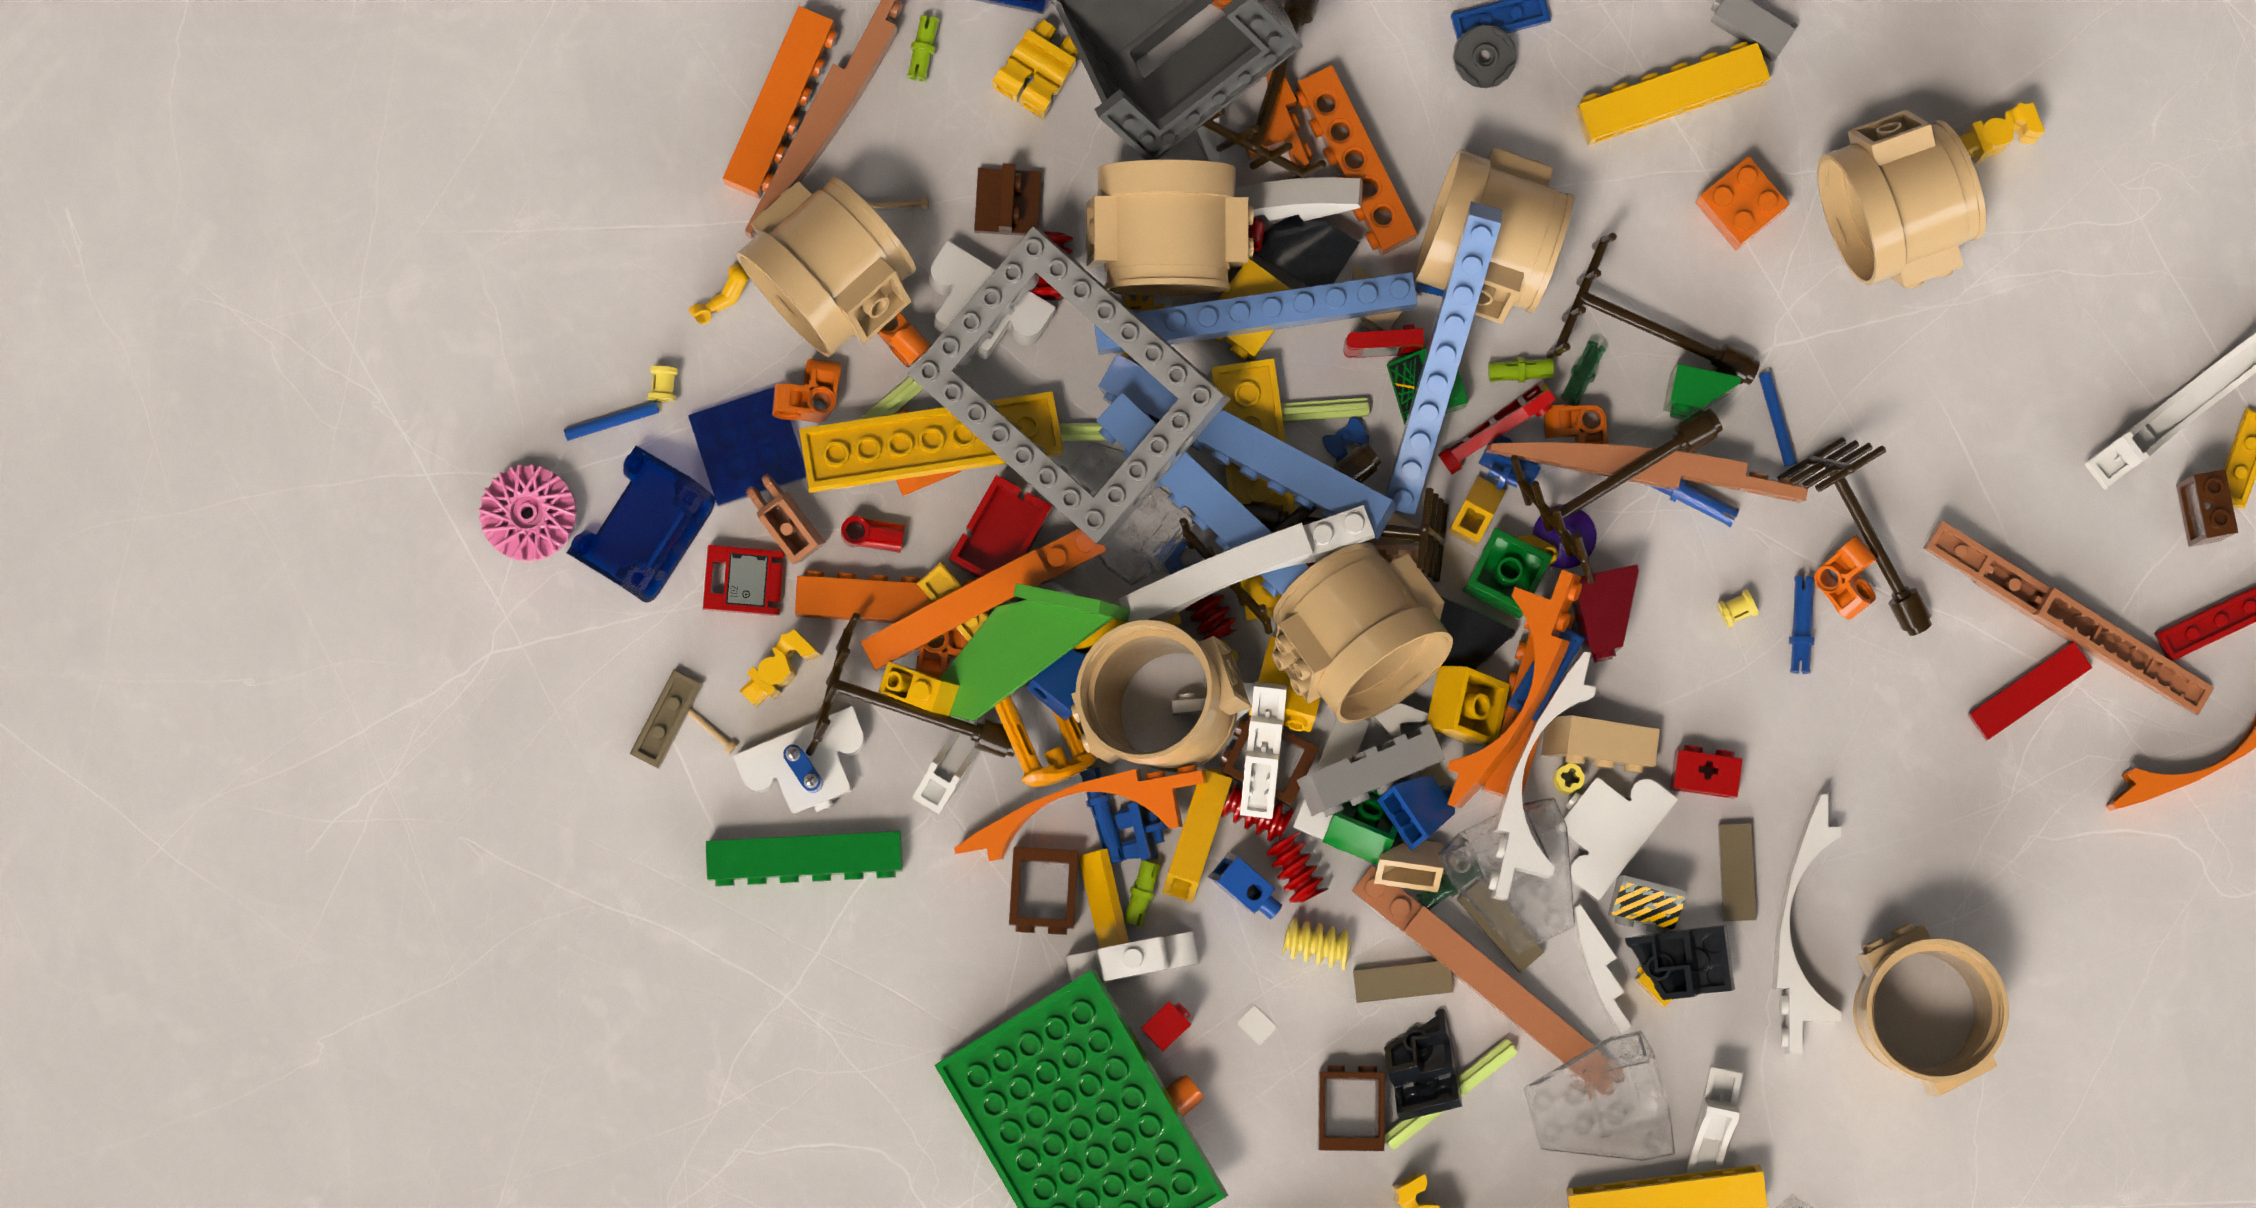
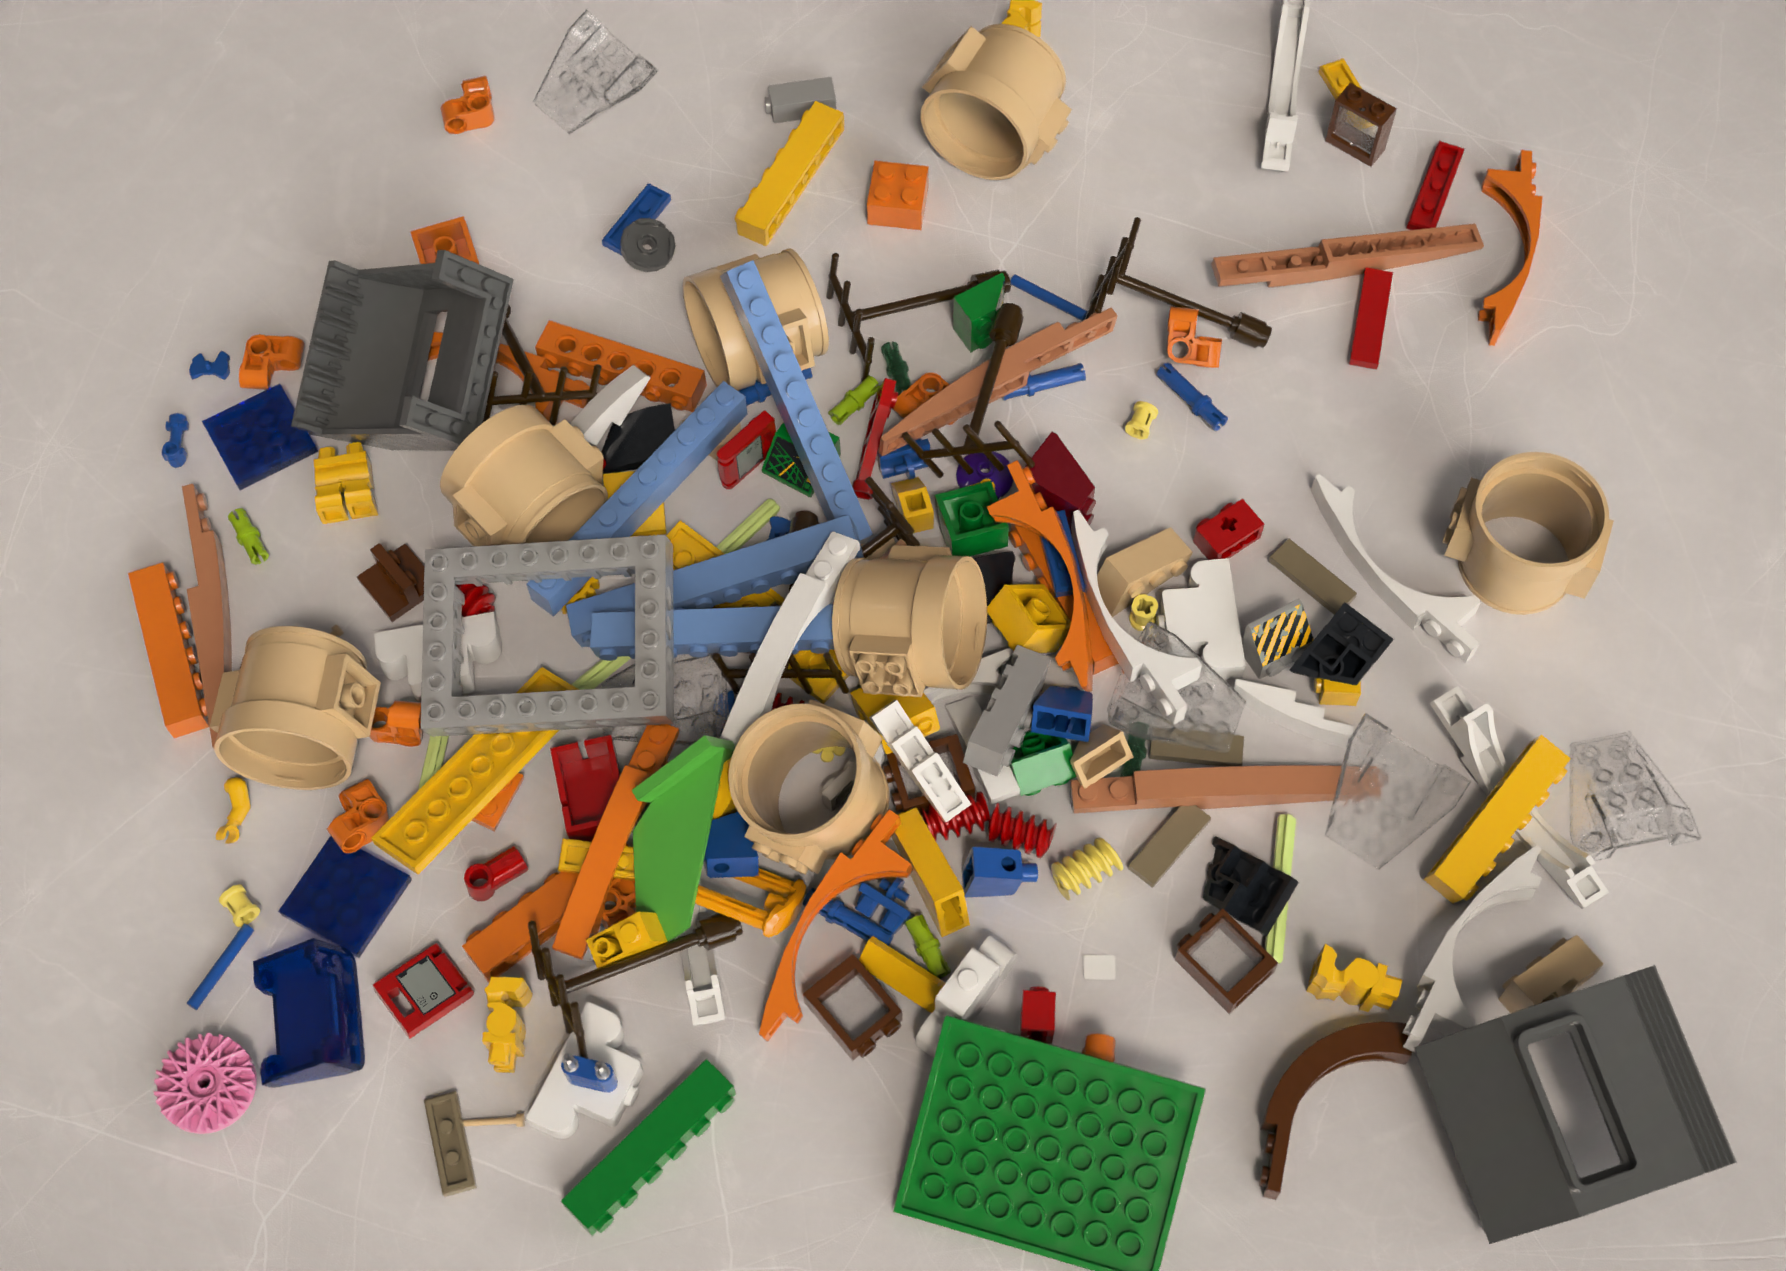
camera: 40 degrees left, 20 degrees down
nougat hinge [746,474,826,564] -> none

